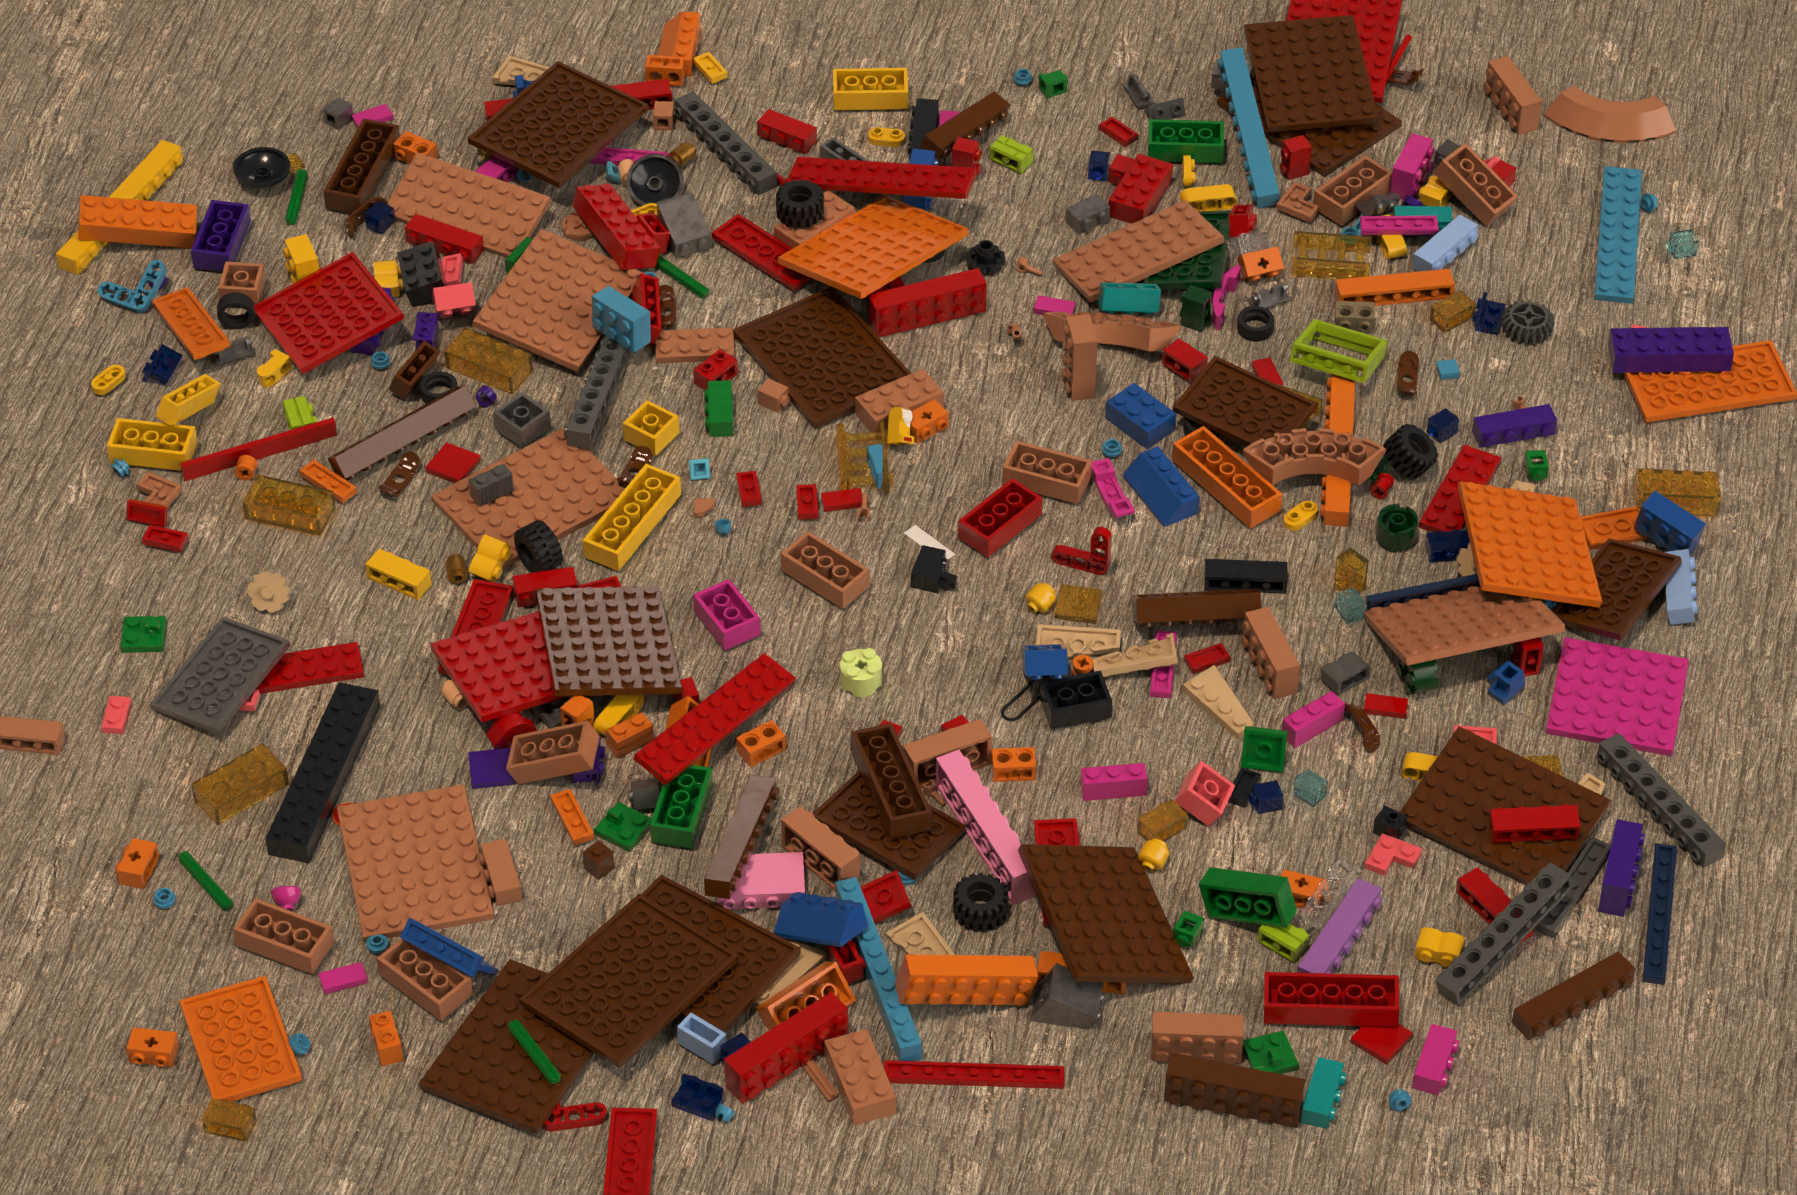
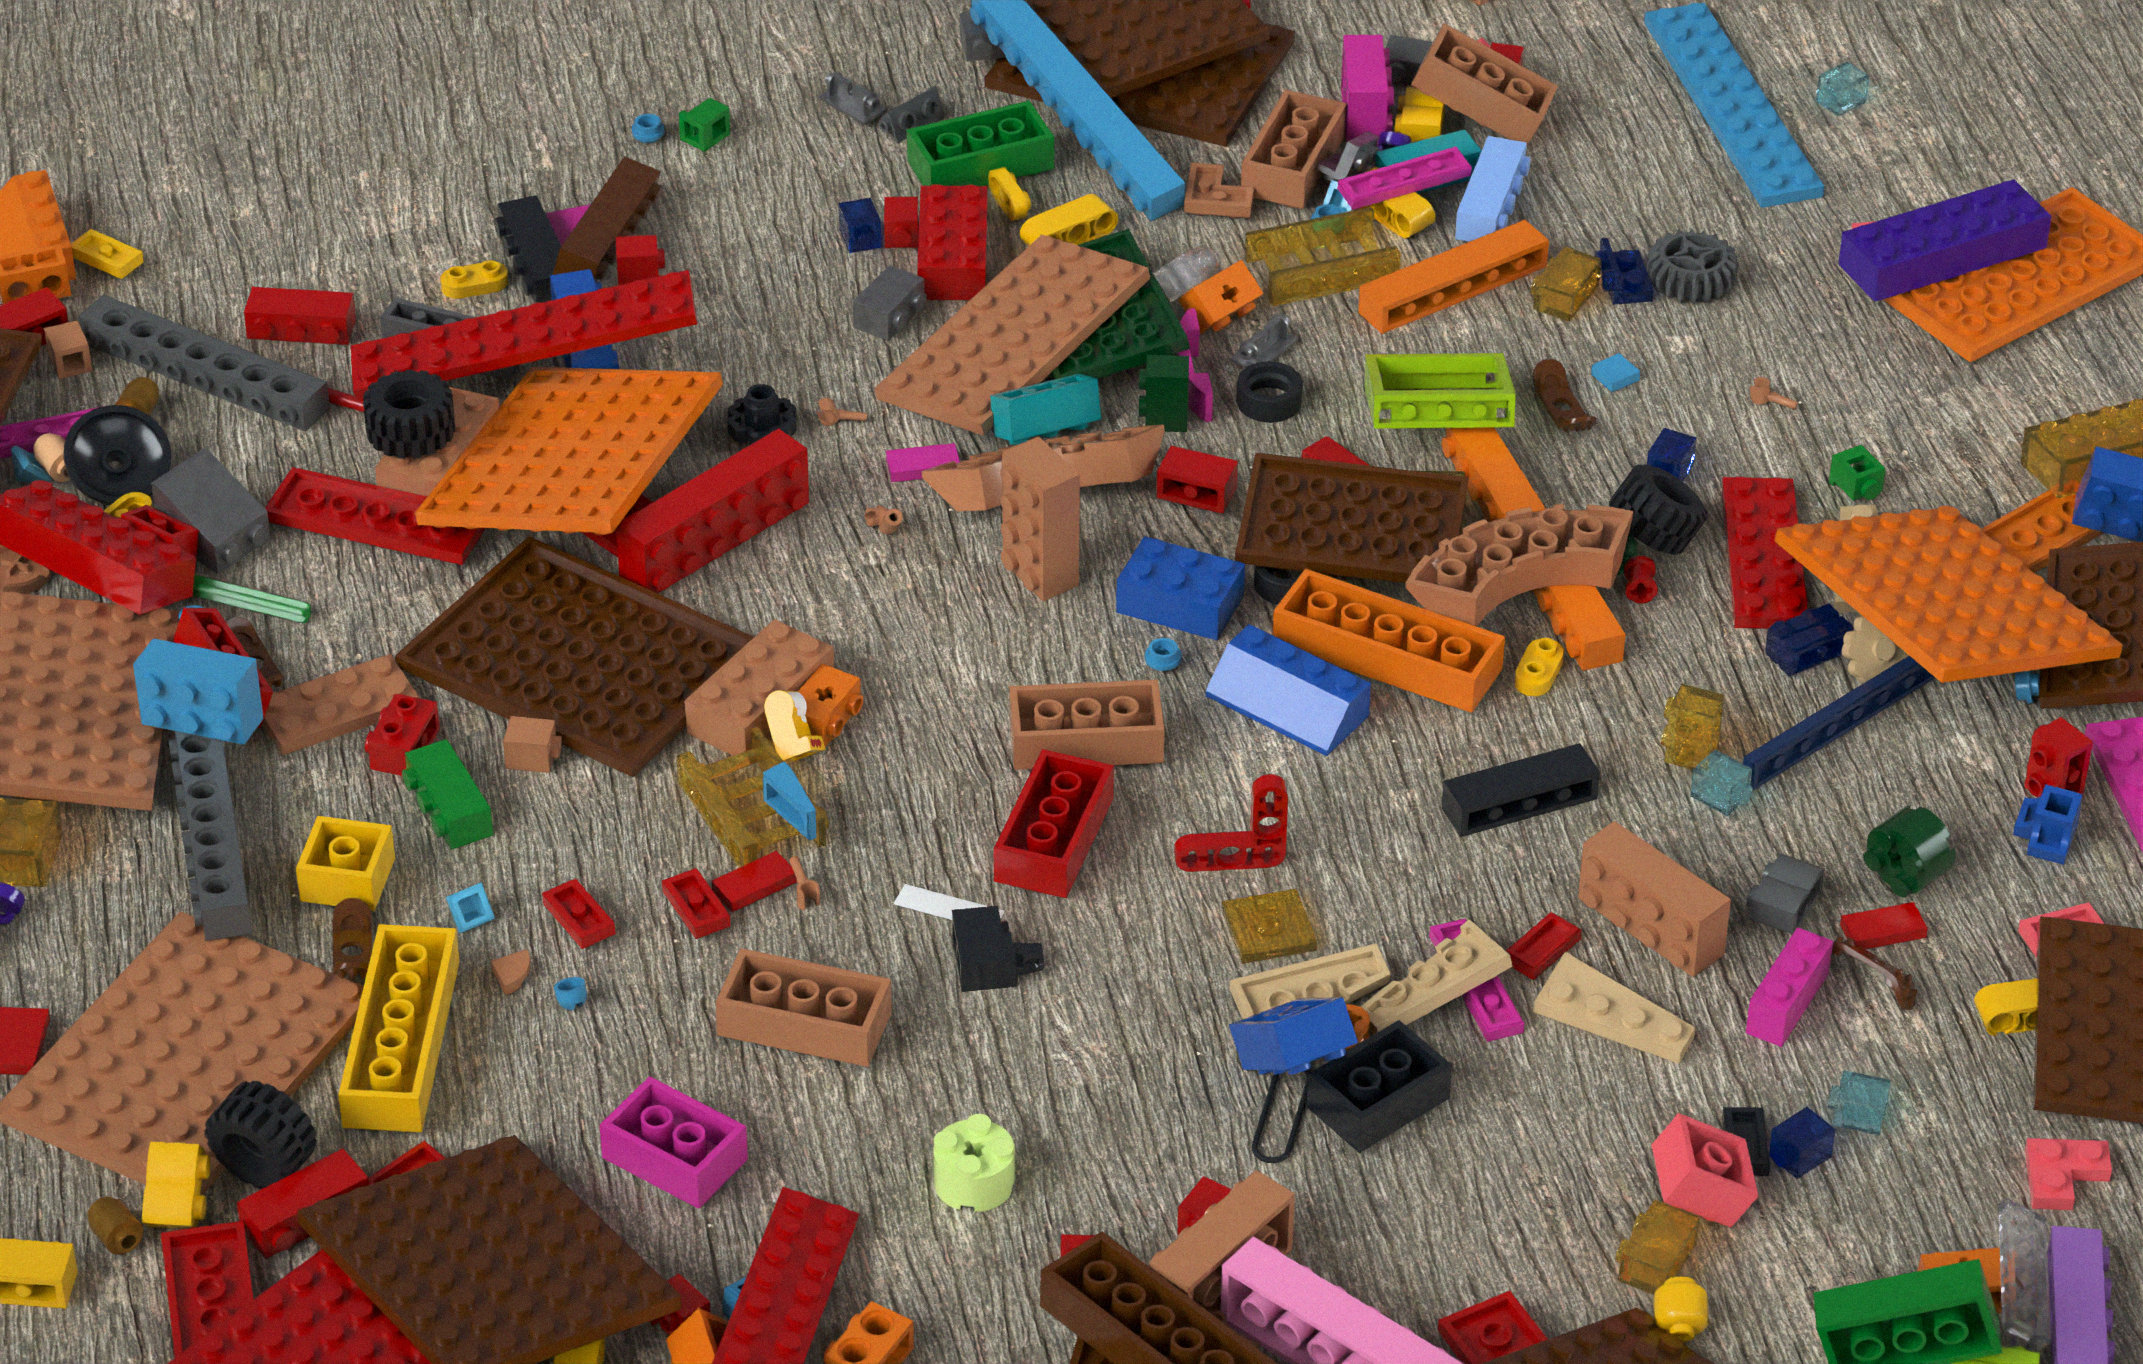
camera: 25 degrees left, 5 degrees down
dark grey brick [468,464,514,507] -> none
flat silver brick [493,392,551,448] -> none
yellow brick [833,68,908,110] -> none
lime brick [989,135,1034,174] -> none
orange brick [992,747,1036,782] -> none
yellow head [1025,583,1056,613] -> none
dark pink brick [1080,763,1147,801] -> none
dark pink slope [1092,458,1135,518] -> none
red tile [1099,116,1139,147] -> none
reddish brown brick [1132,589,1261,627] -> none
red brick [1229,204,1257,240] -> none
green hinge [1241,726,1288,772] -> none
red brick [1279,135,1312,180] -> none
dark tan brick [1334,301,1375,333] -> none
nougat plate [1363,586,1565,665] -> none
black brick [1373,806,1409,839] -> none
dark green brick [1376,504,1418,553] -> none
dark purple brick [1472,404,1557,448] -> none
dark azure plate [1640,193,1658,212] -> none

